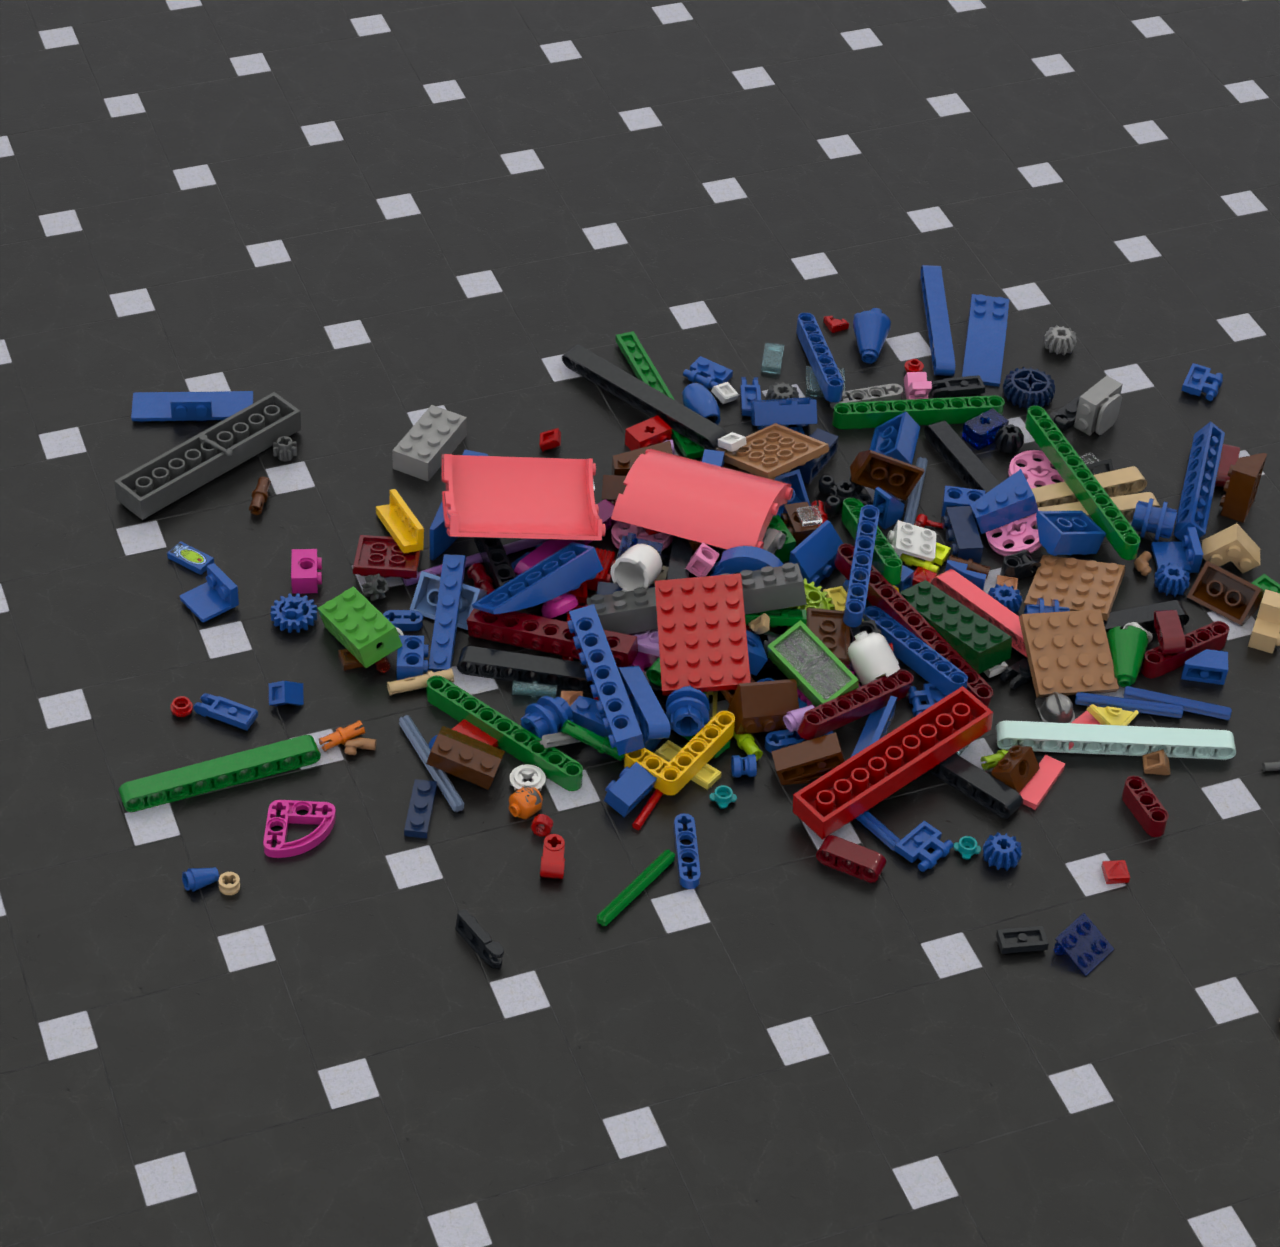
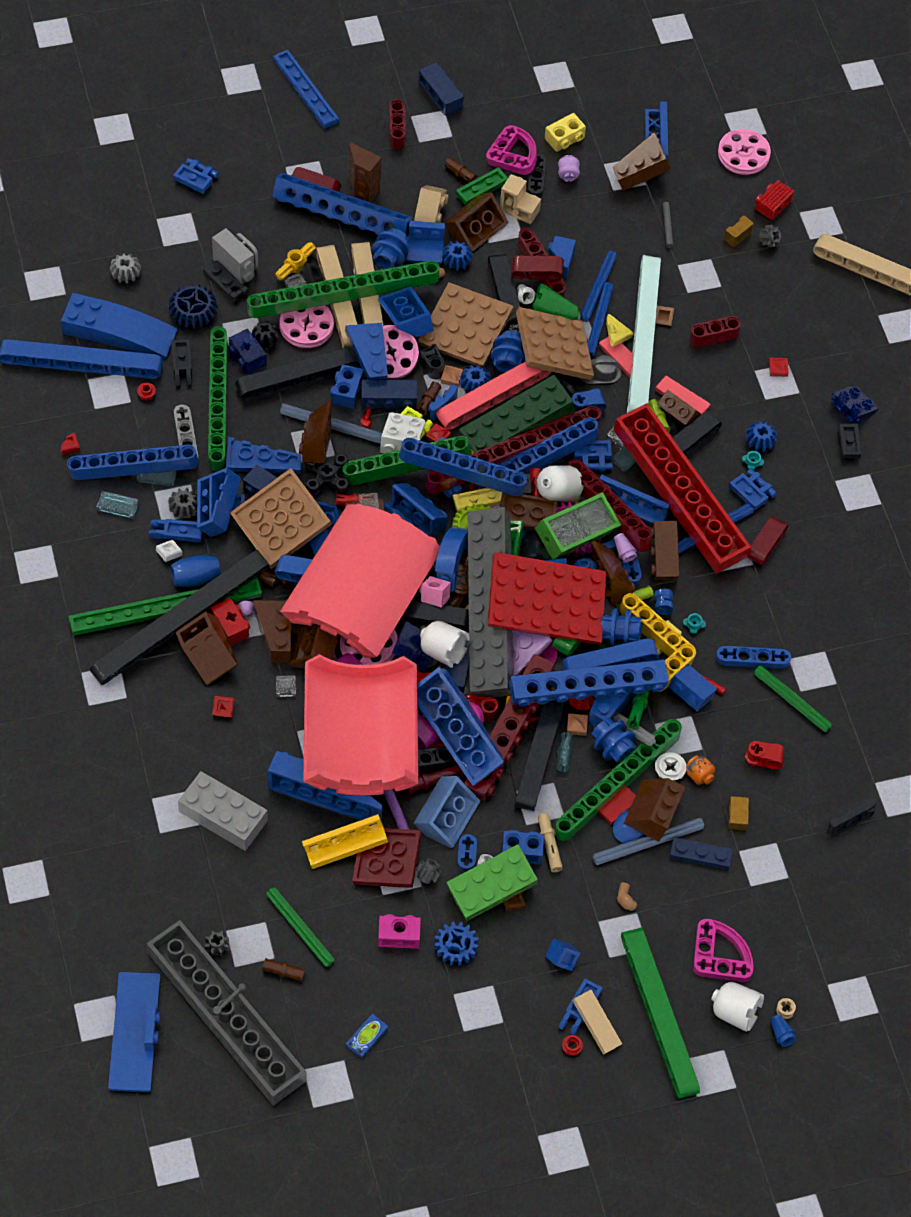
camera: 85 degrees left, 15 degrees up
blue bracket [180,563,239,622] -> none
orange pin [319,720,365,752] -> none
blue plate [428,554,466,672] -> none
red axle [531,814,553,837] -> none
blue plate [683,356,733,389] -> none
white plate [718,432,747,452] -> none
tan tile [748,613,770,634] -> none
blue cone [853,308,891,363] -> none
blue slope [870,412,920,465] -> none
blue slope [873,487,905,529] -> none
bright pink brick [904,372,932,400] -> none
none -> reddish brown slope [176,612,238,685]
none -> blue wing [226,436,302,474]
none -> green axle [266,887,335,967]
none -> yellow axle [275,242,316,280]
none -> blue piece [572,389,607,412]
none -> tan tile [572,990,622,1055]
none -> white cylinder [711,982,764,1032]
none -> pearl gold piece [728,796,749,831]

